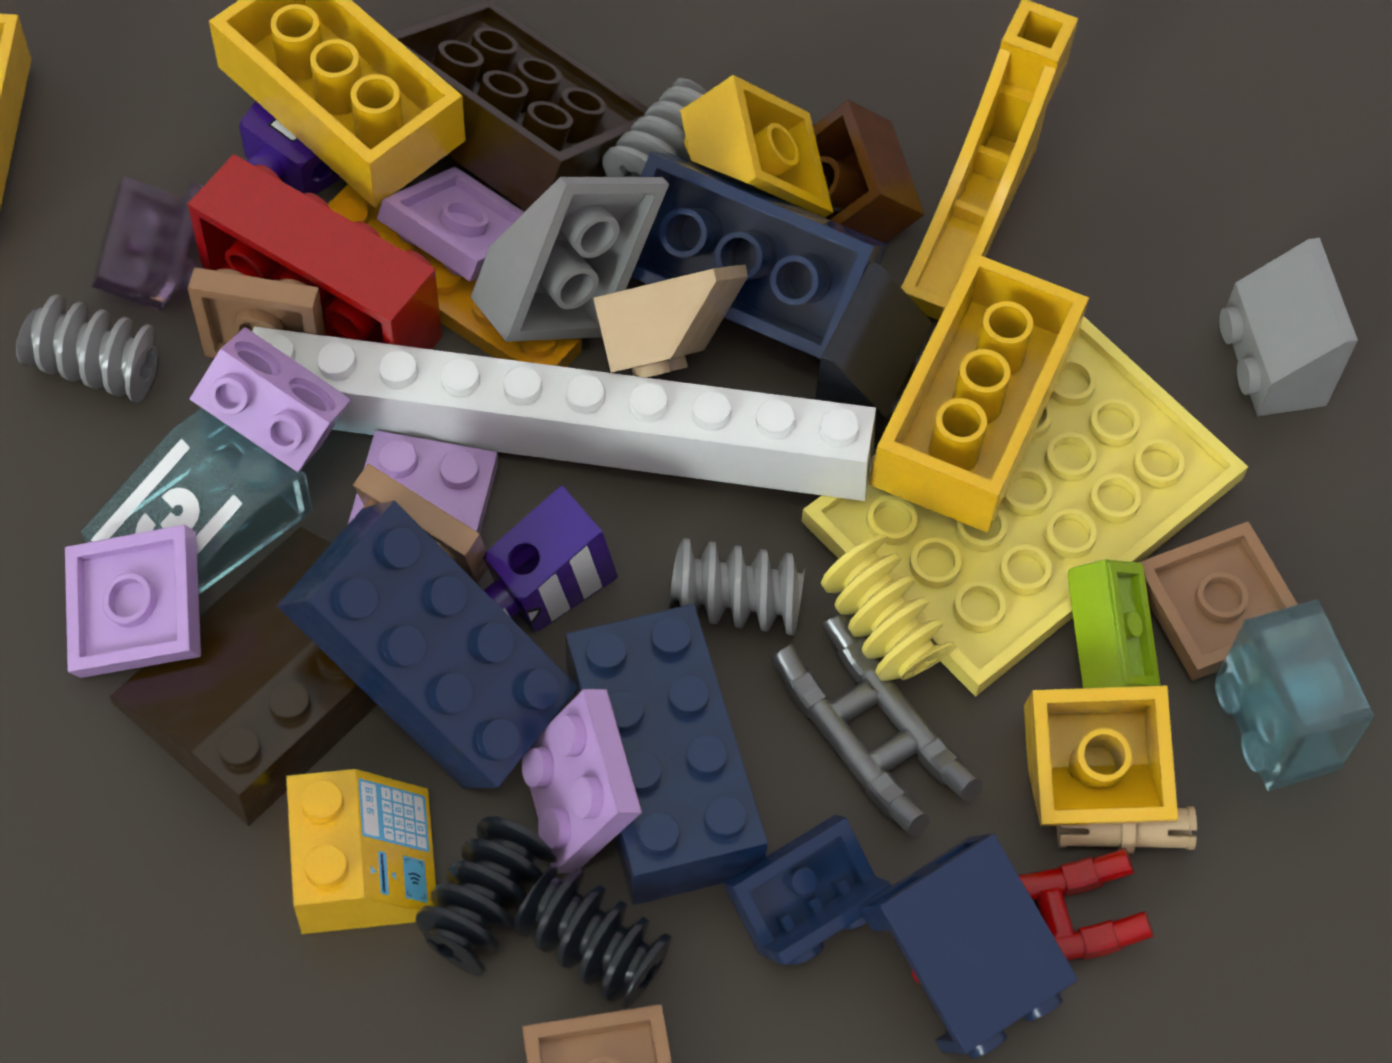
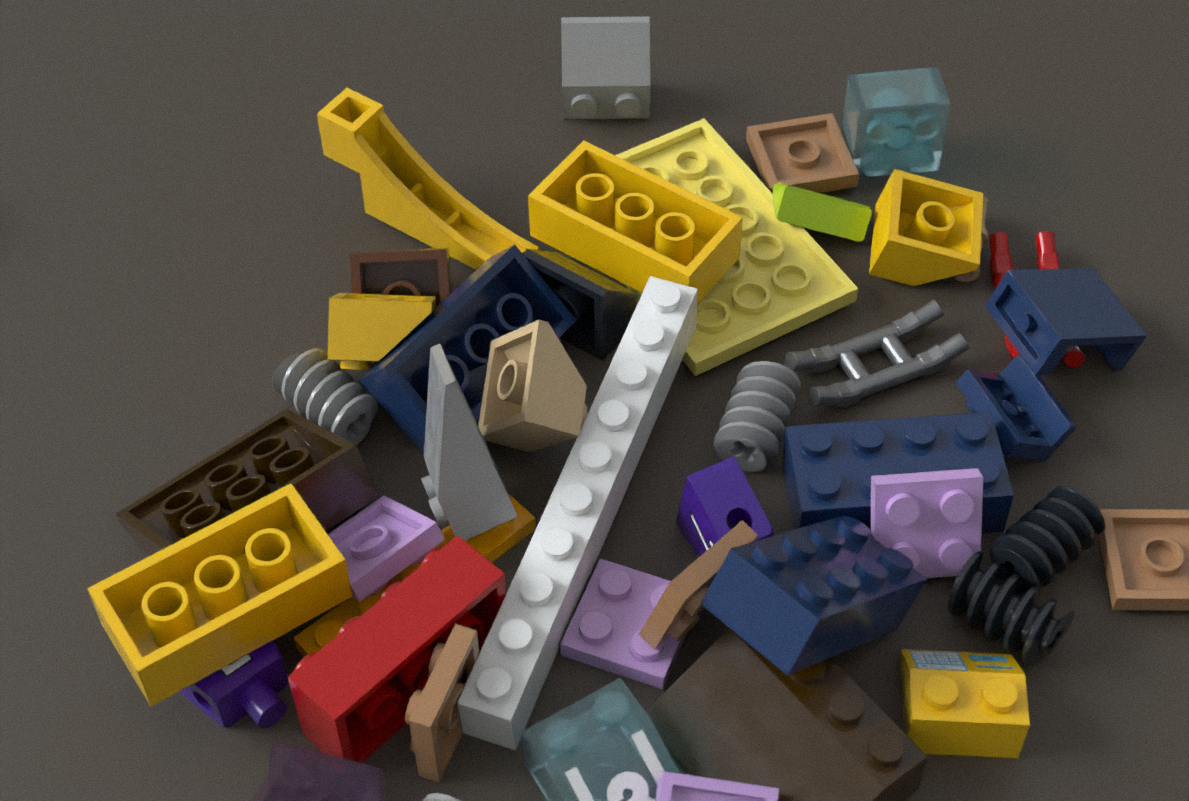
camera: 75 degrees left, 10 degrees down
lavender brick [190,327,352,472] -> none
light yellow piece [821,535,957,681] -> none

